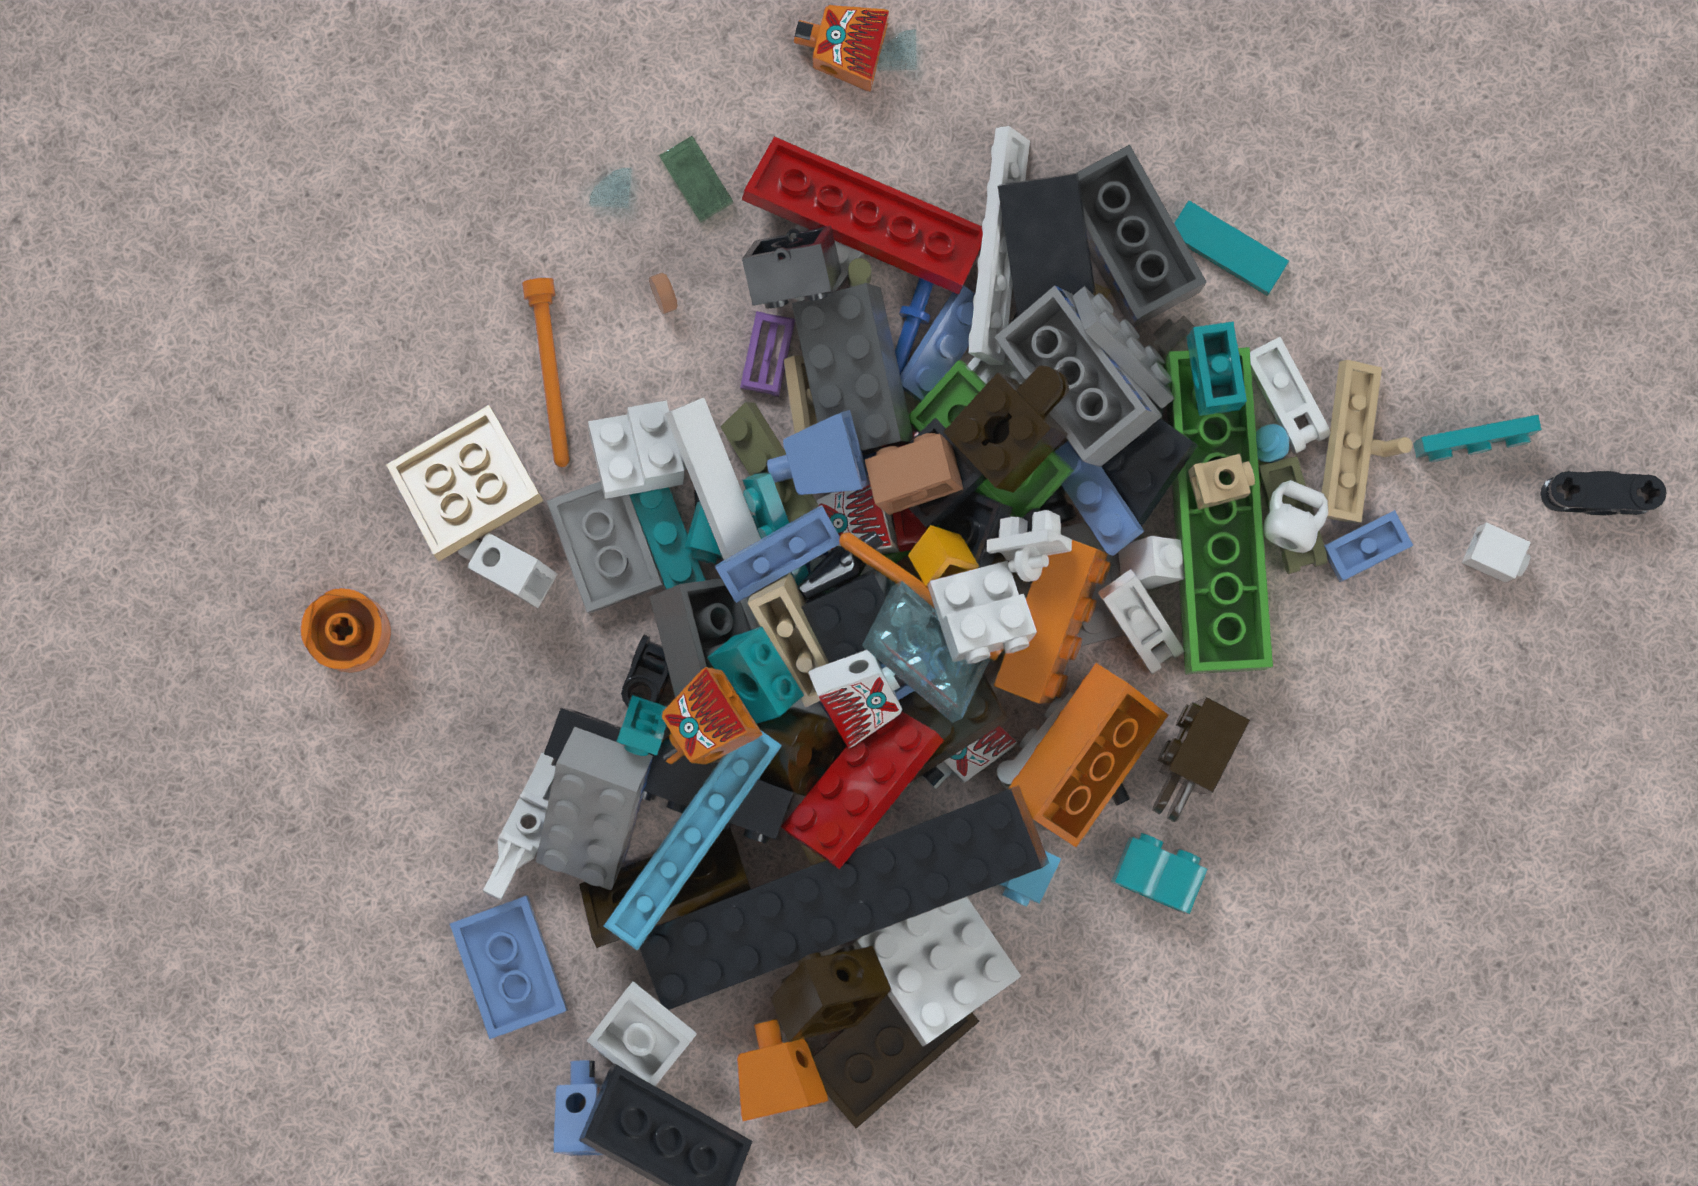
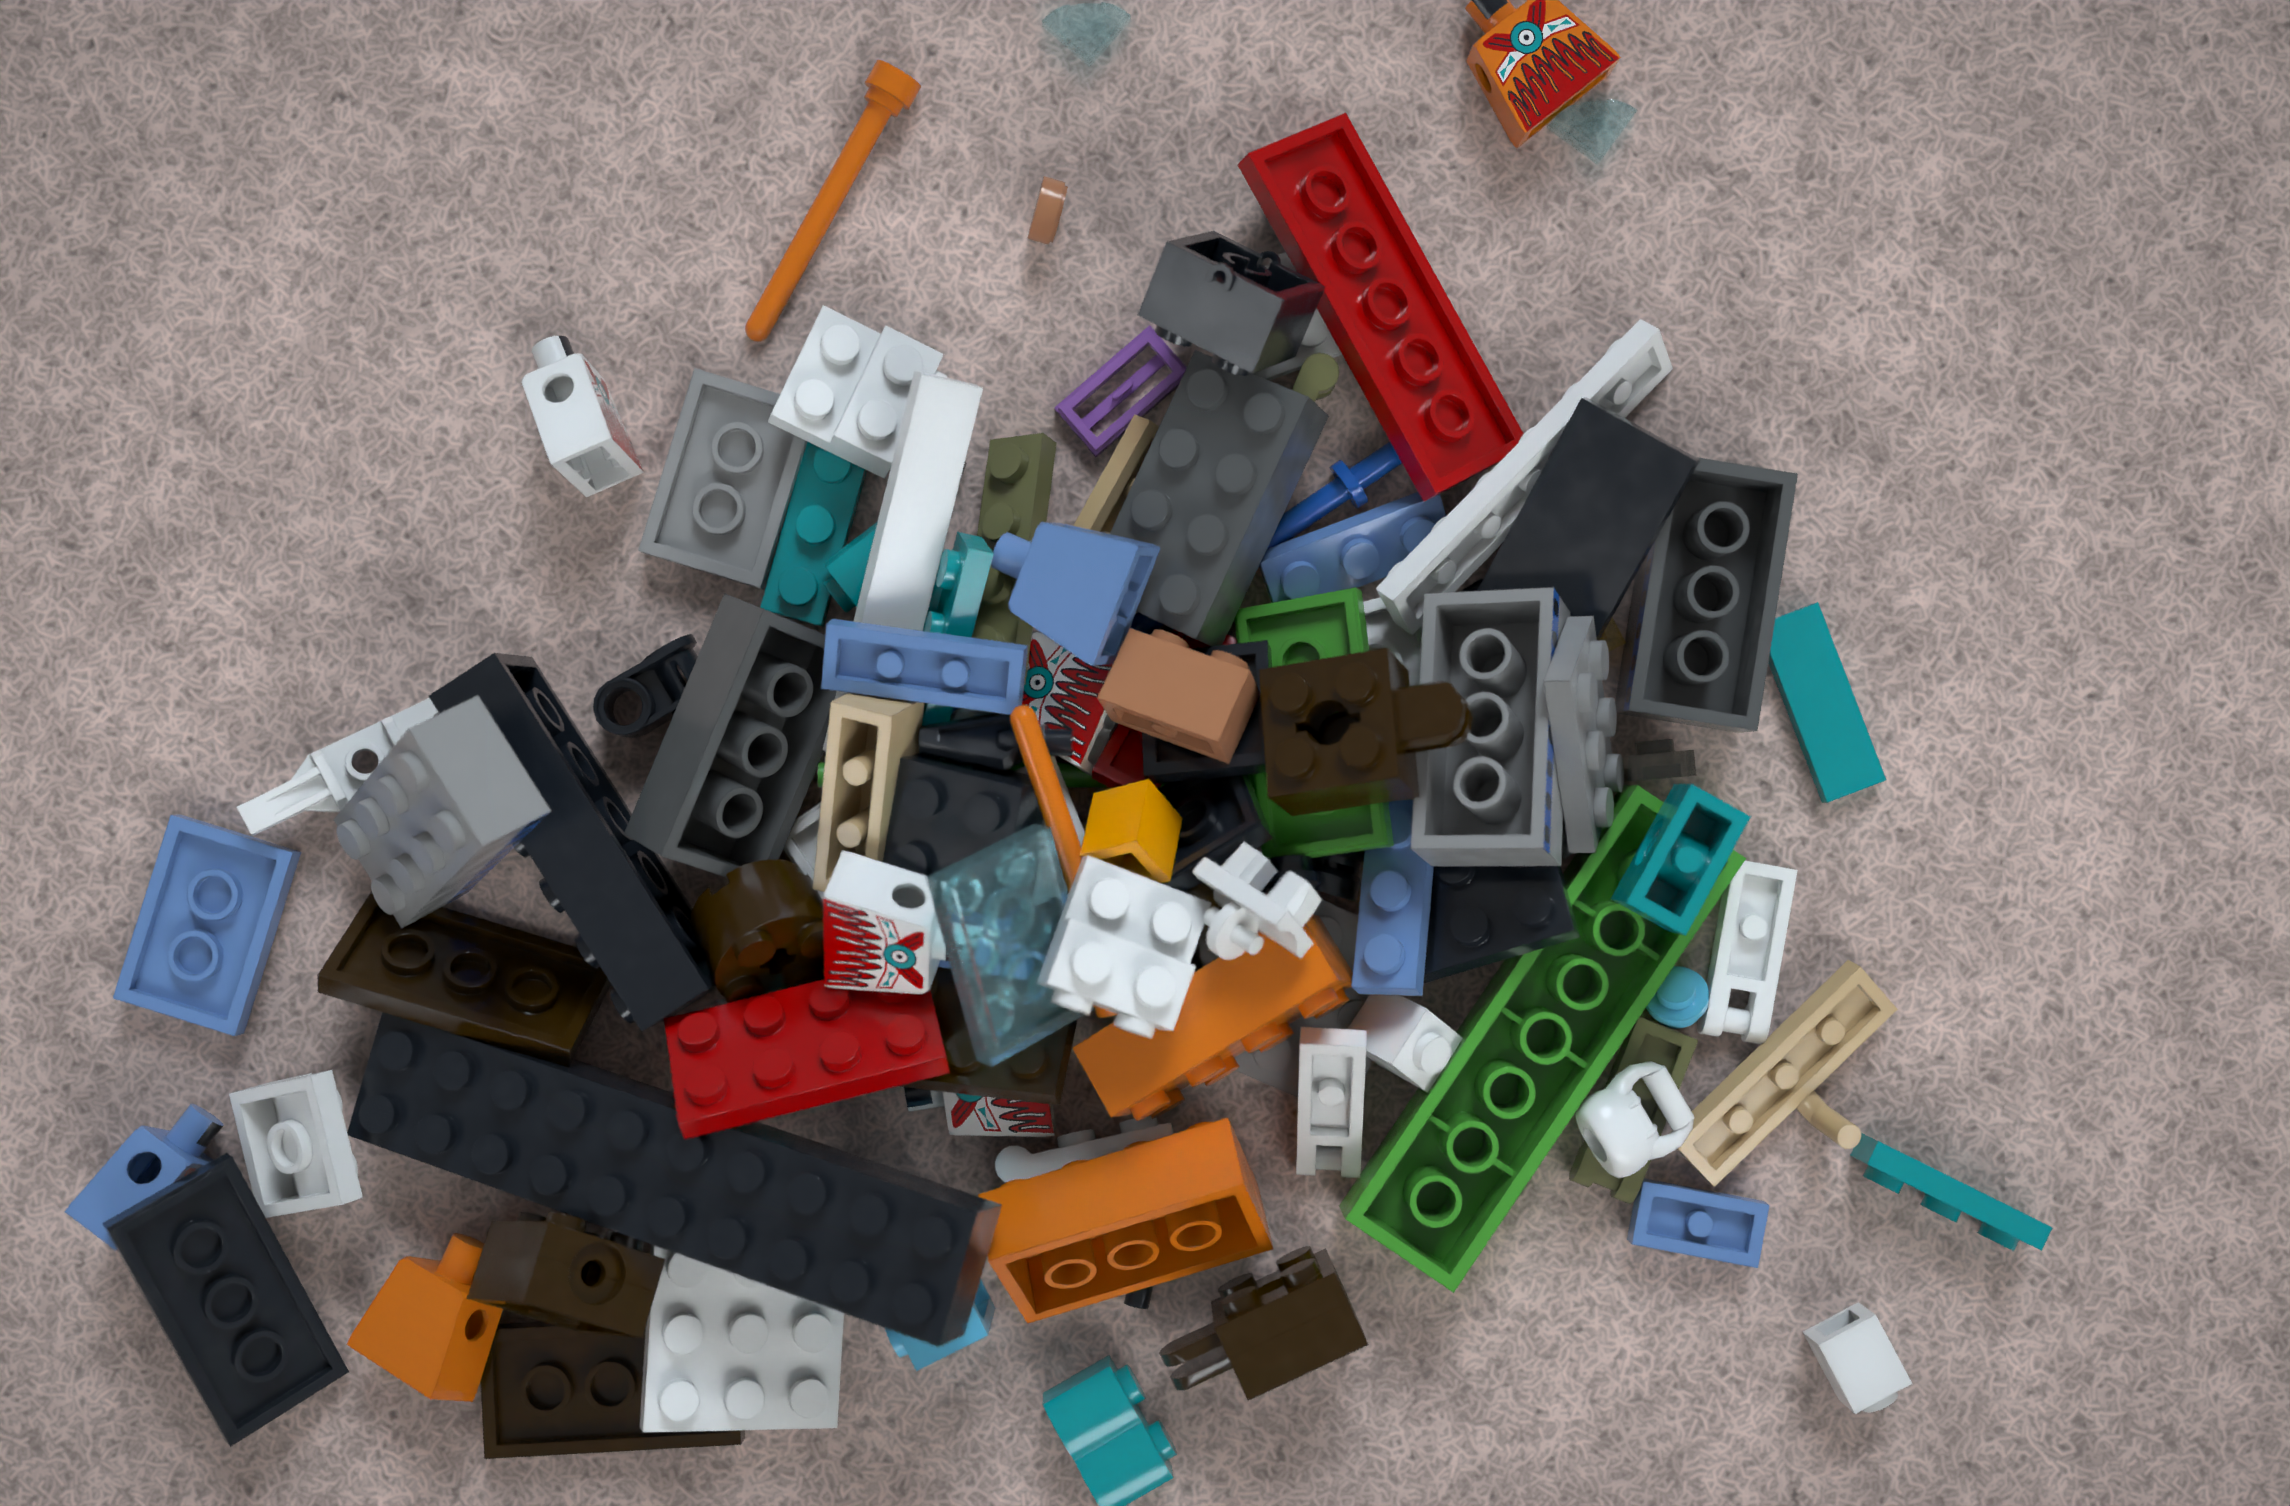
camera: 40 degrees right, 5 degrees up
orange brick [301,588,391,673] -> none
plate [386,405,544,561] -> none
medium azure tile [604,730,782,950] -> none
teal plate [617,695,667,756] -> none
torso [658,667,763,764] -> none
clear green tile [659,136,733,223] -> none
teal brick [707,627,804,724] -> none
tan brick [1188,454,1255,510] -> none
black piece [1540,471,1667,516] -> none

